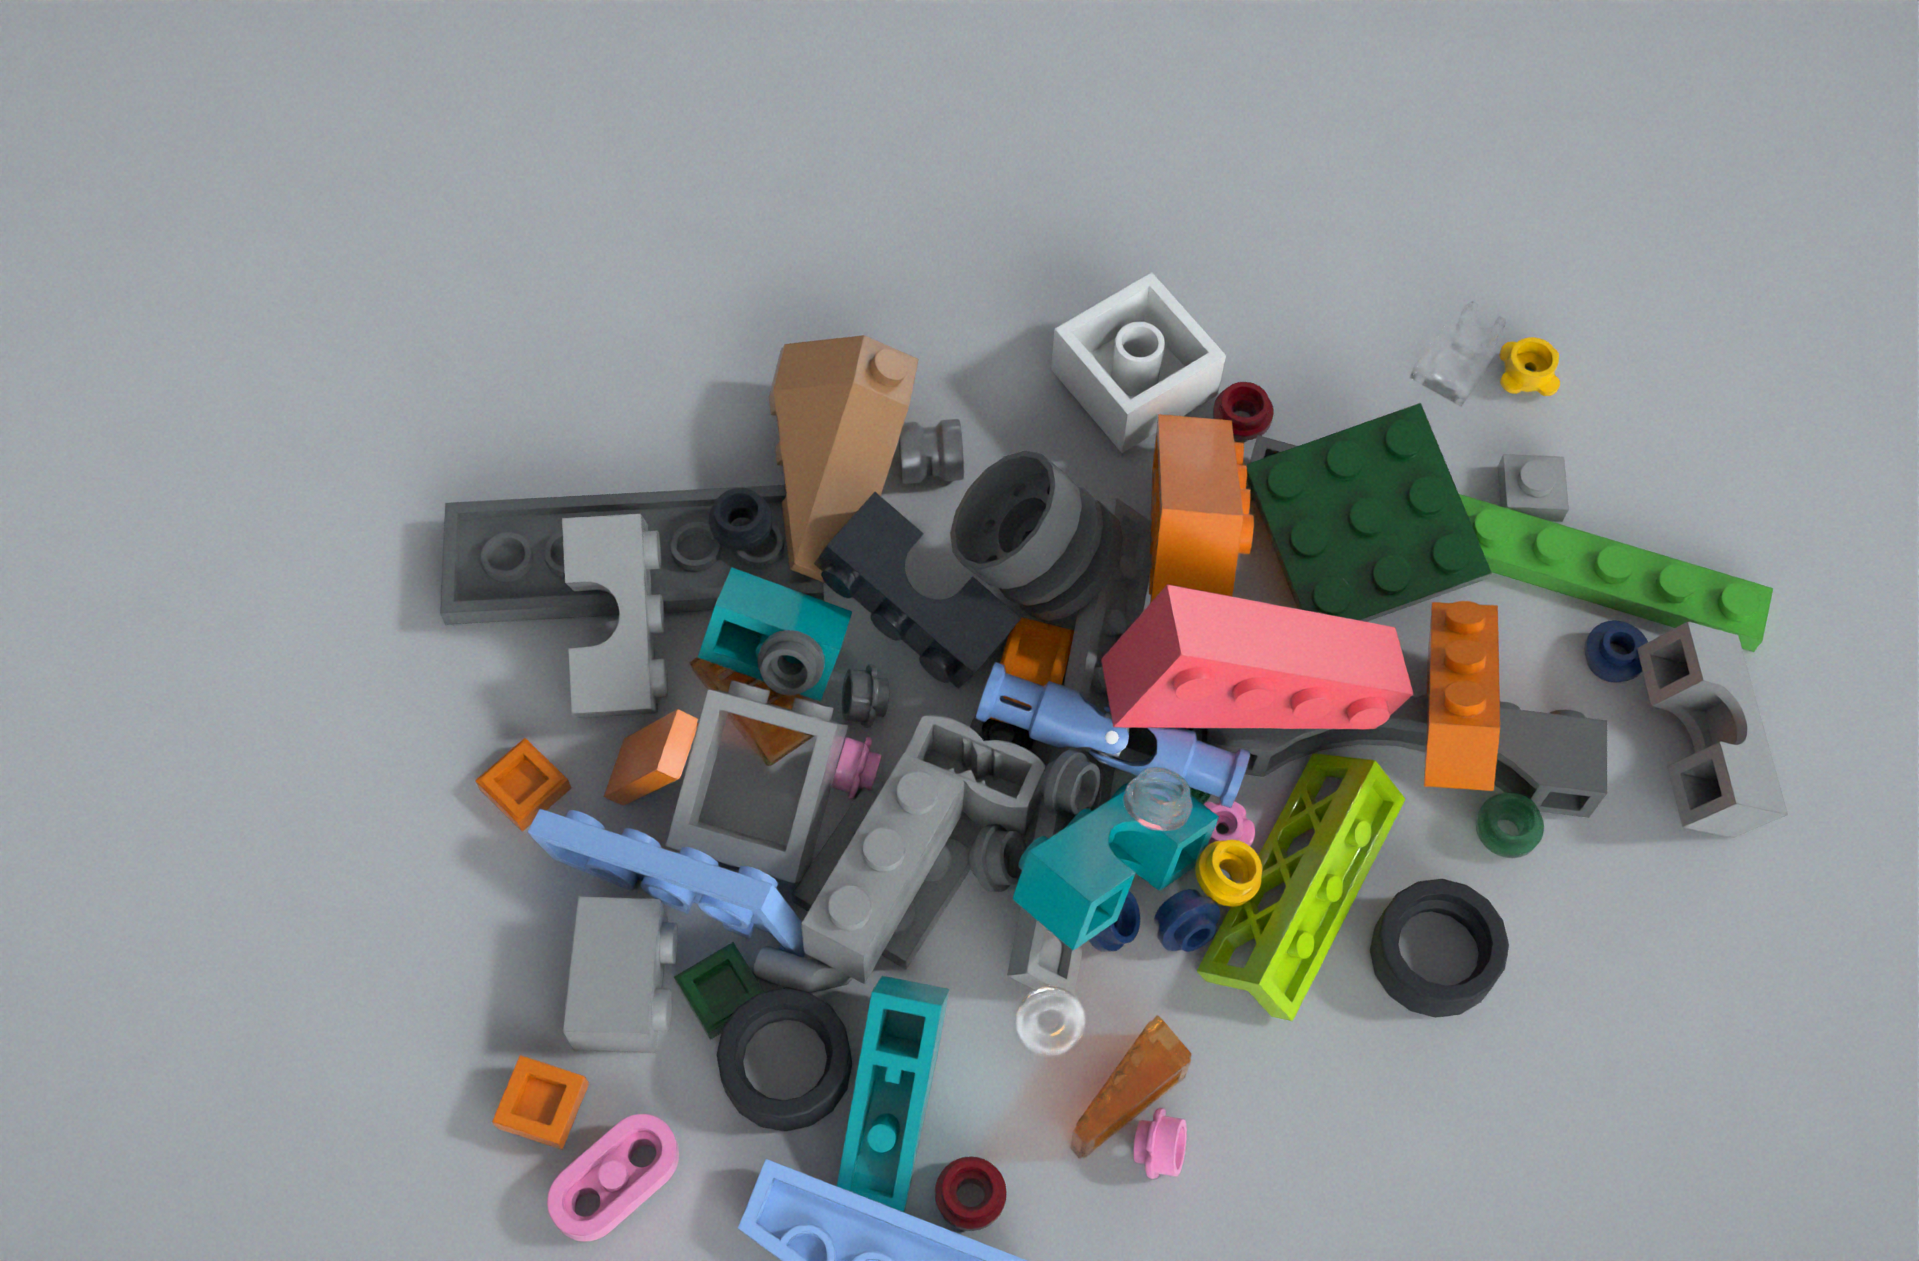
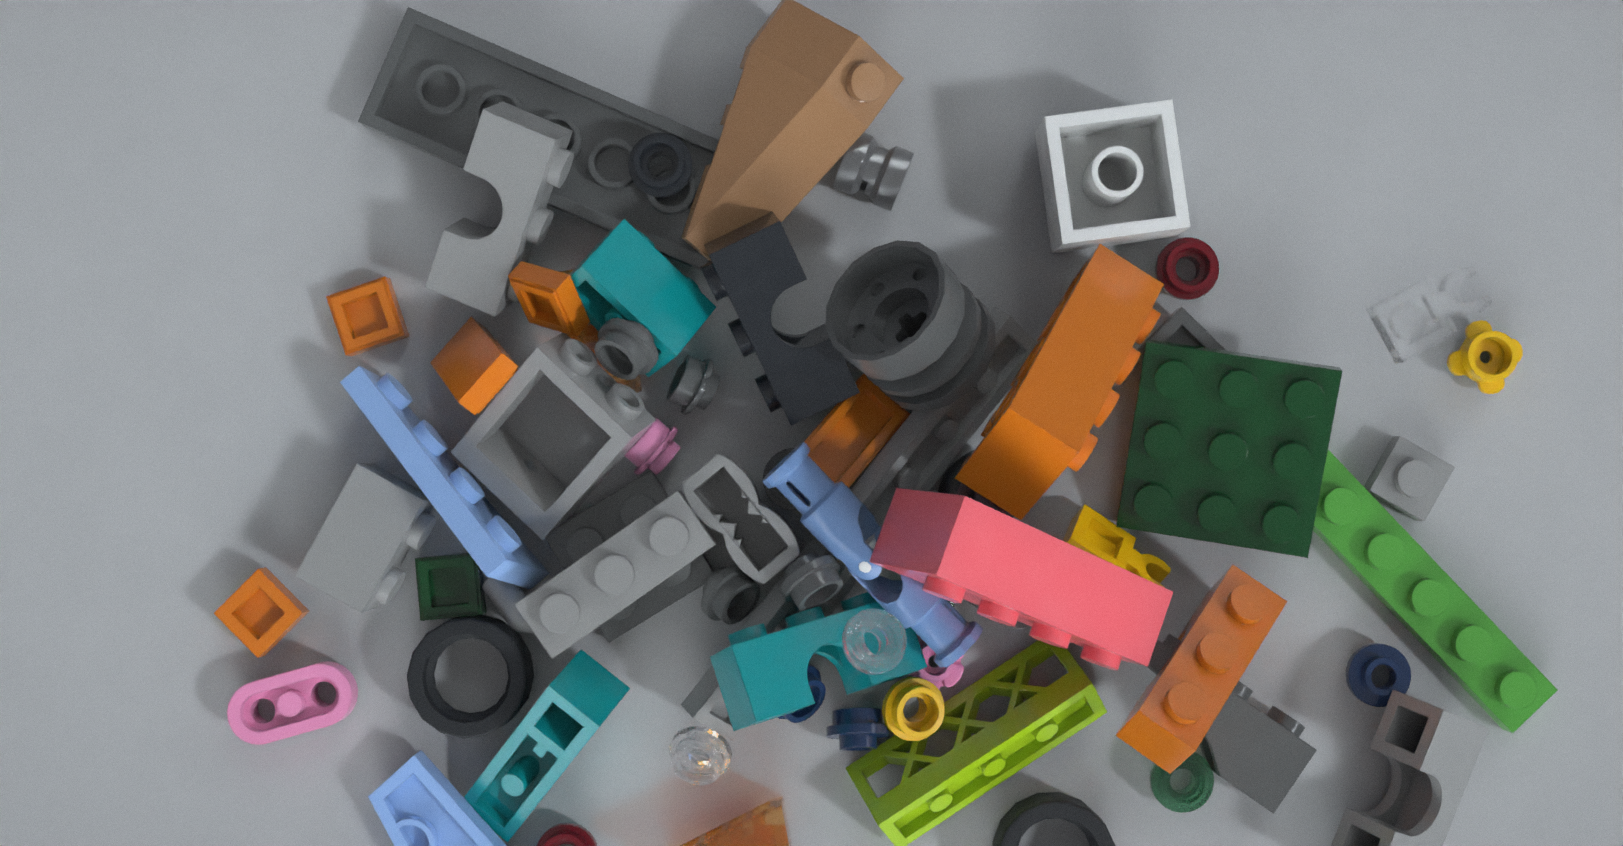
camera: 30 degrees right, 25 degrees up
none -> orange tile [508,261,590,336]

